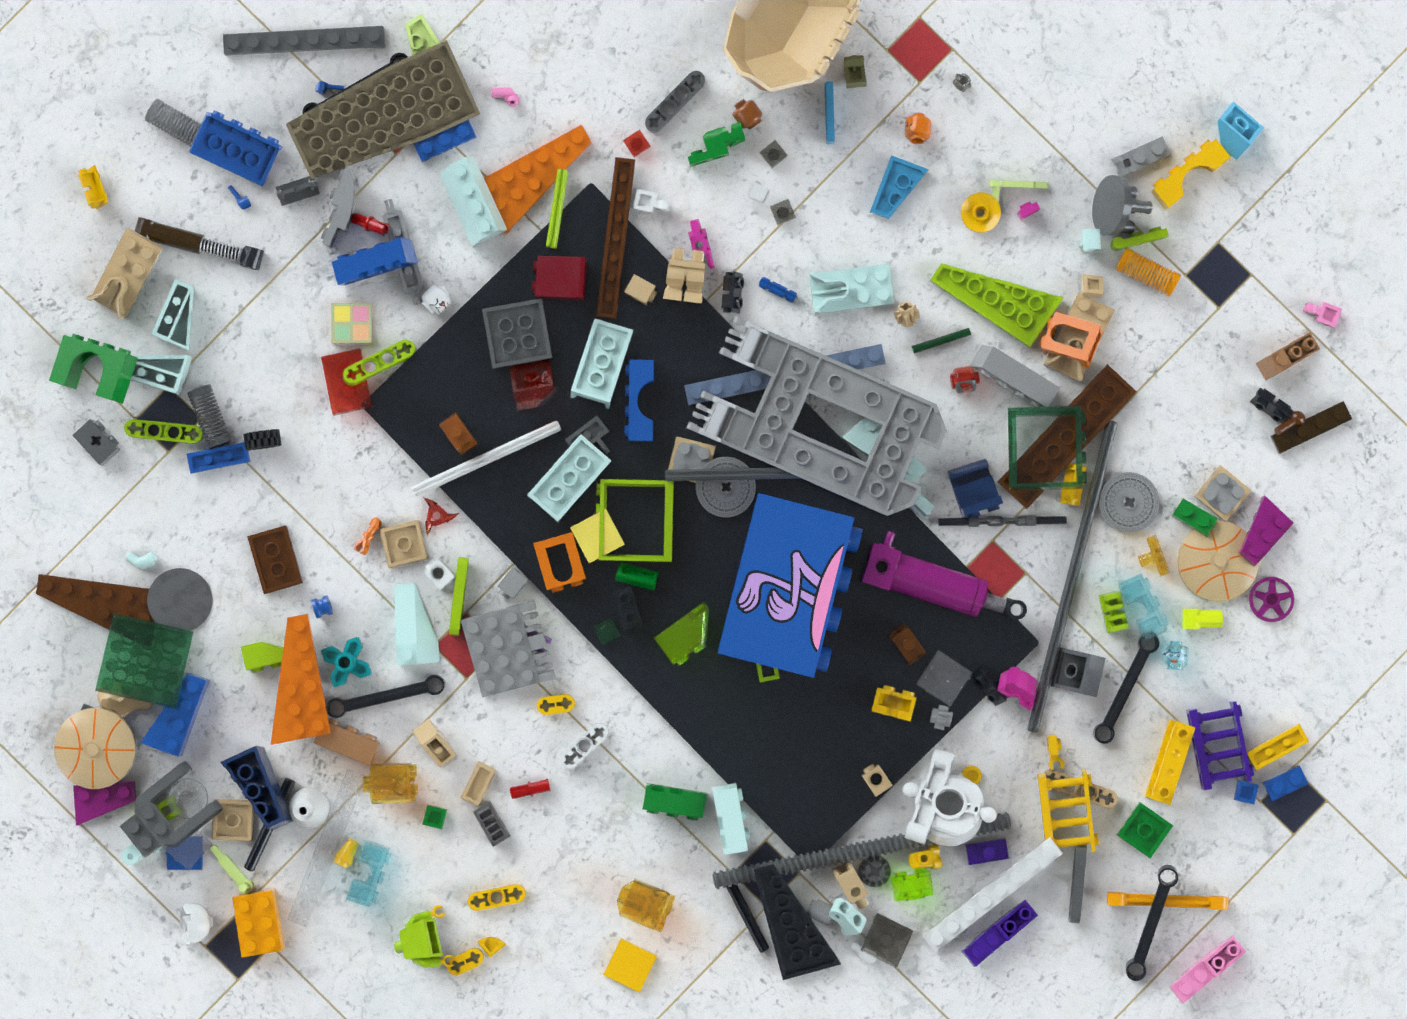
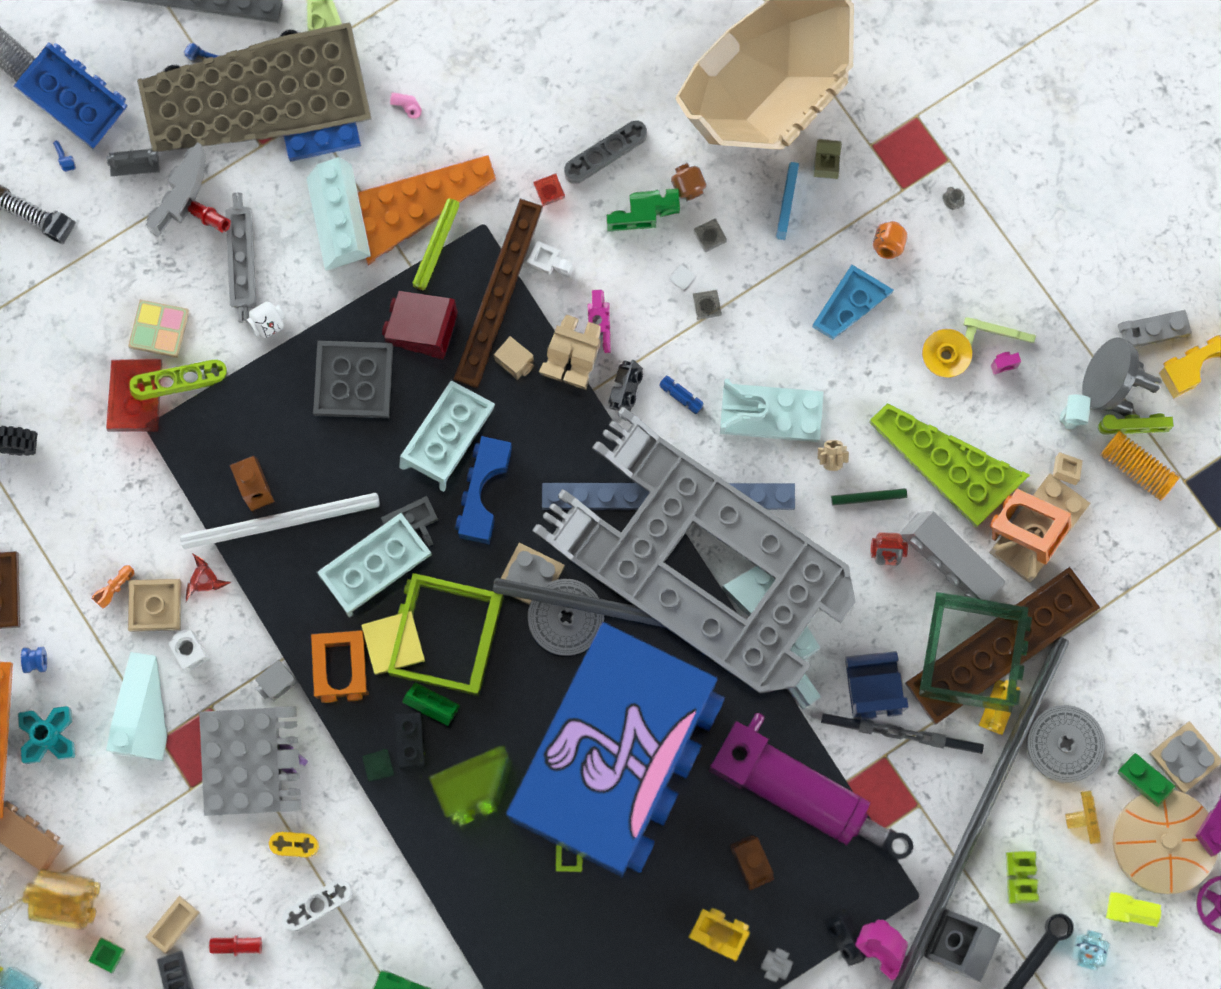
camera: 10 degrees right, 10 degrees down
black piece [326,675,445,718] -> none
blue wedge [332,237,418,286] -> none
tan slope [413,719,457,767] -> none
lime beam [449,557,469,636] -> none
clear red slope [510,359,554,411] -> none
clear plate [916,650,972,706] -> none
clear light blue arch [1118,573,1169,641] -> none

